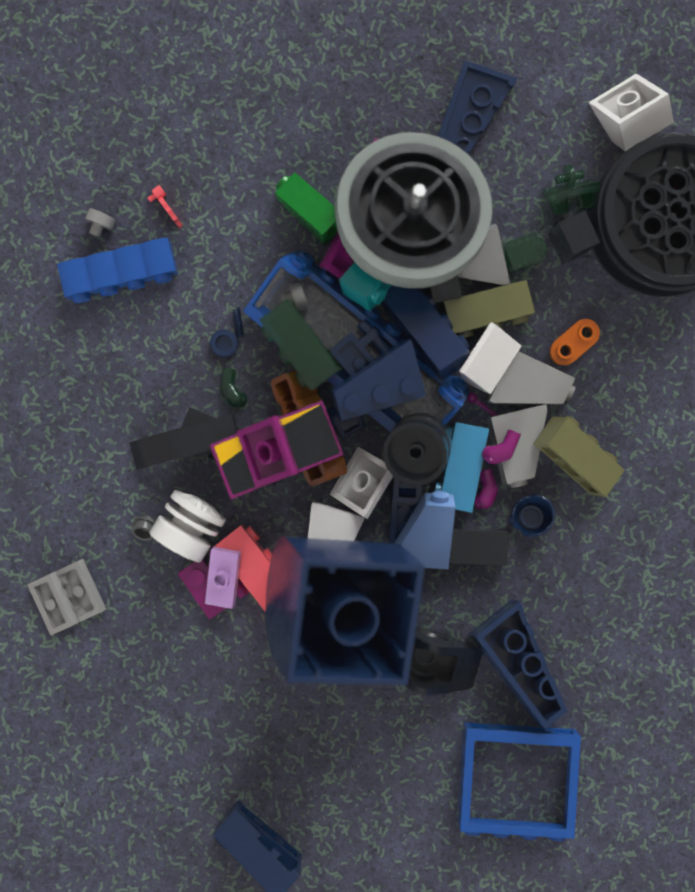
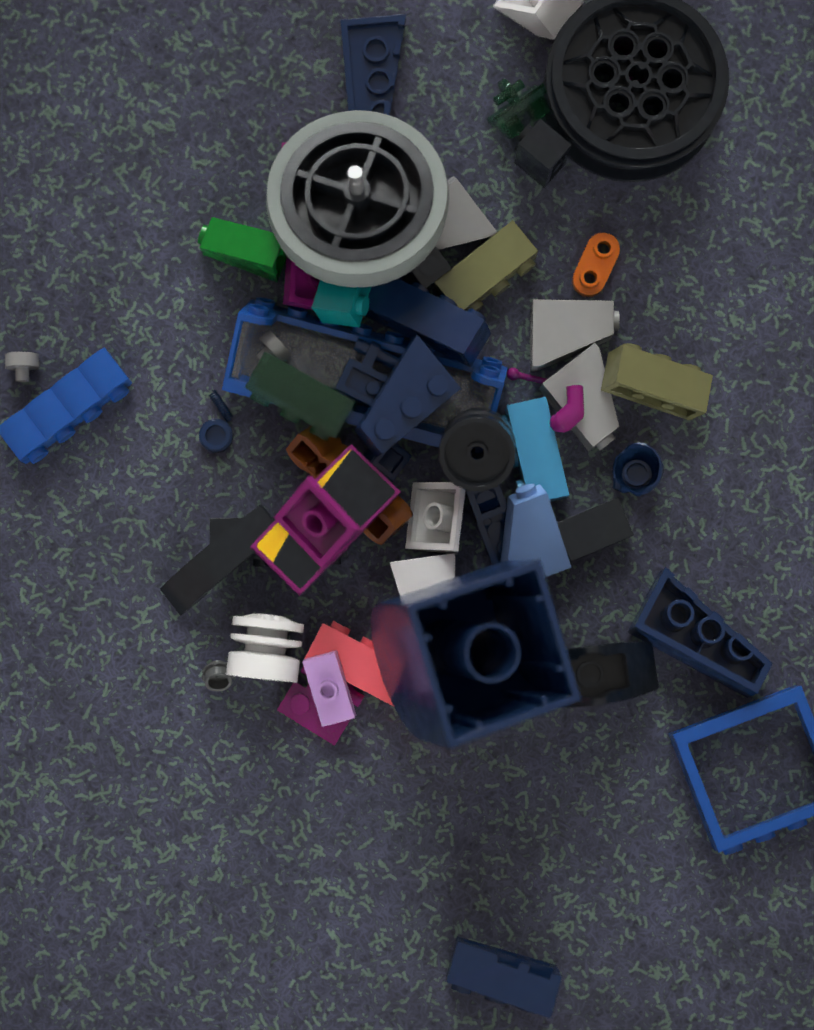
camera: 25 degrees left, 5 degrees down
light grey slope [27,559,106,635] -> none
coral piece [148,185,183,228] -> none
clear green arm [220,368,247,408] -> none
white slope [460,322,521,394] -> none
magenta arm [474,468,498,510] -> none
clear green brick [502,232,547,274] -> none

